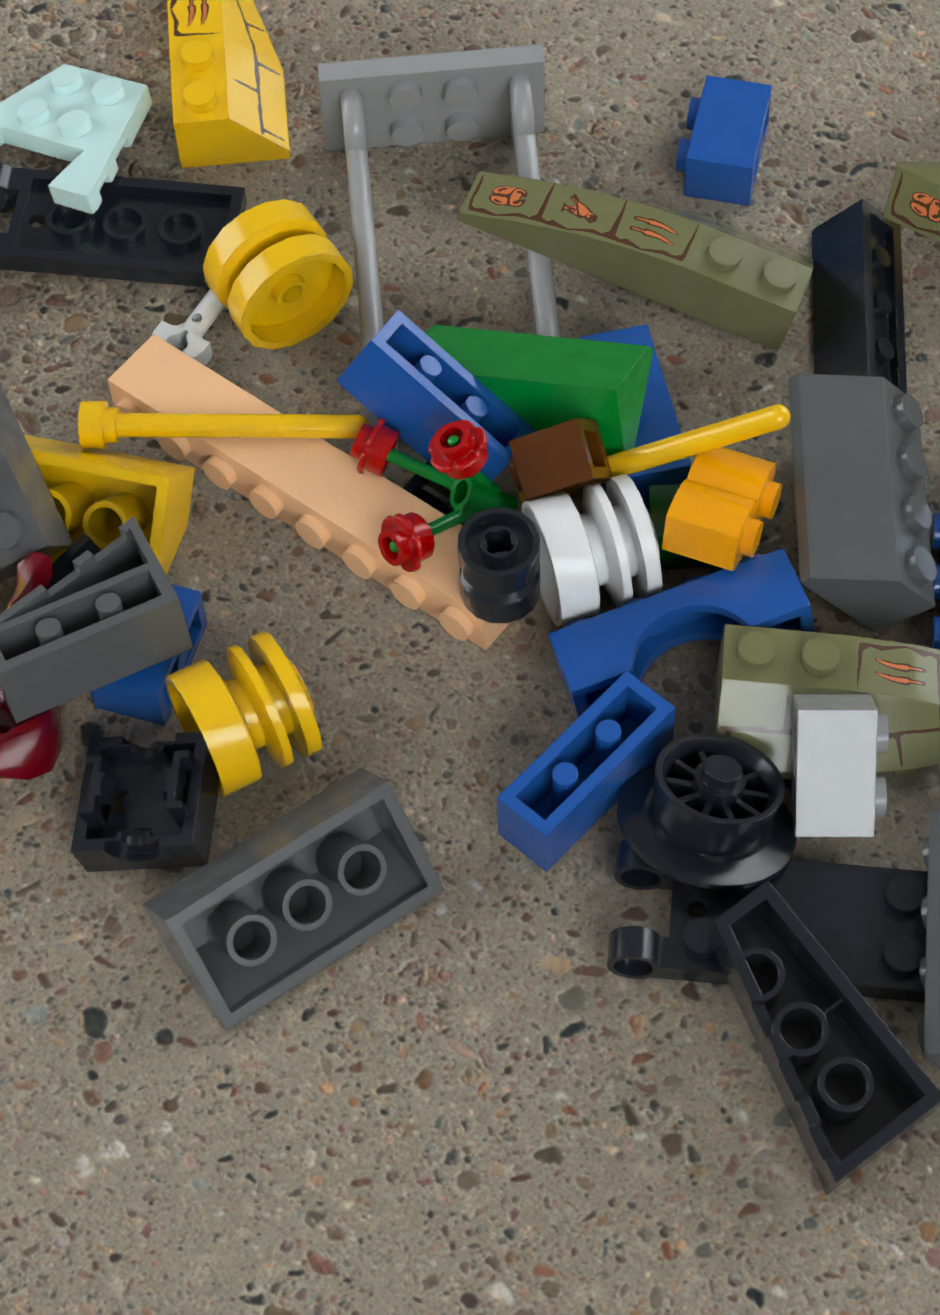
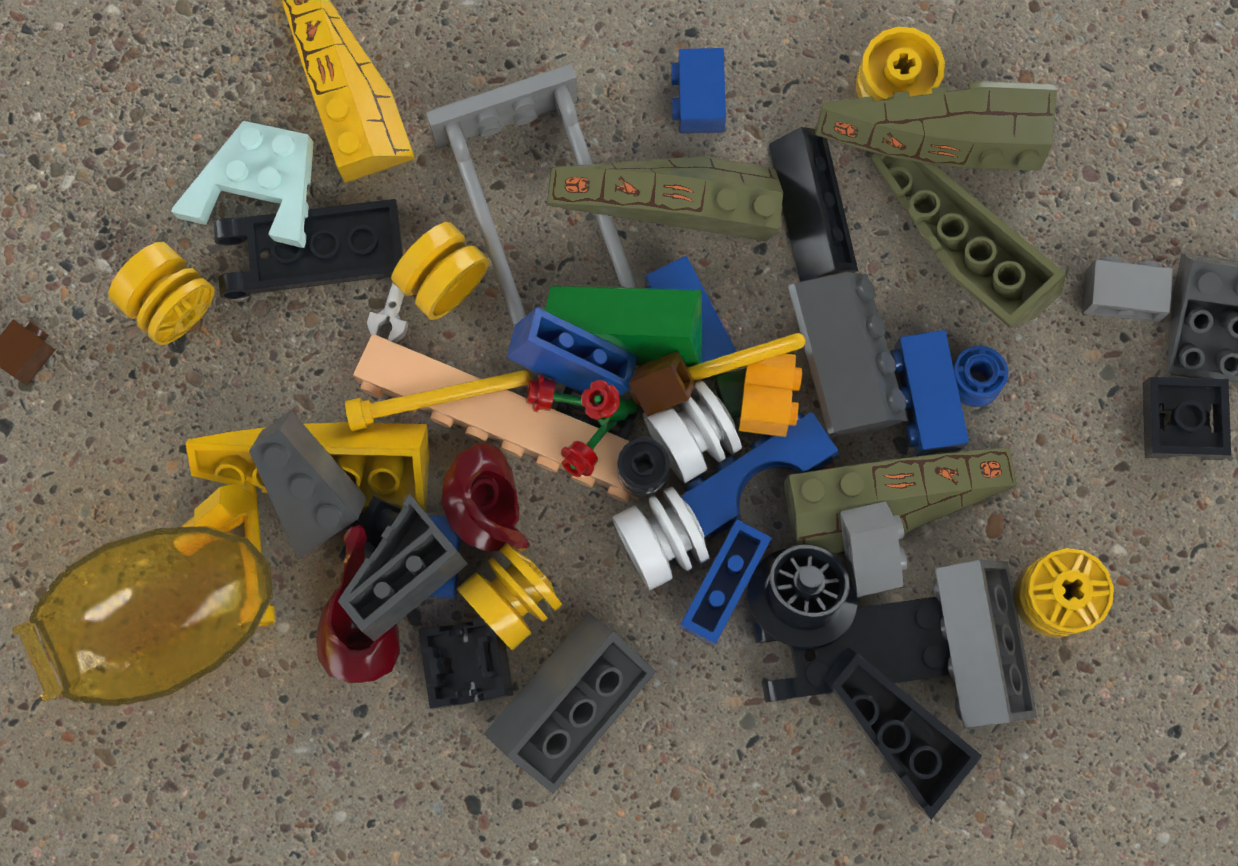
camera: 15 degrees left, 20 degrees up
none -> dark red hat [441,443,530,551]
none -> white wheel [612,486,710,591]

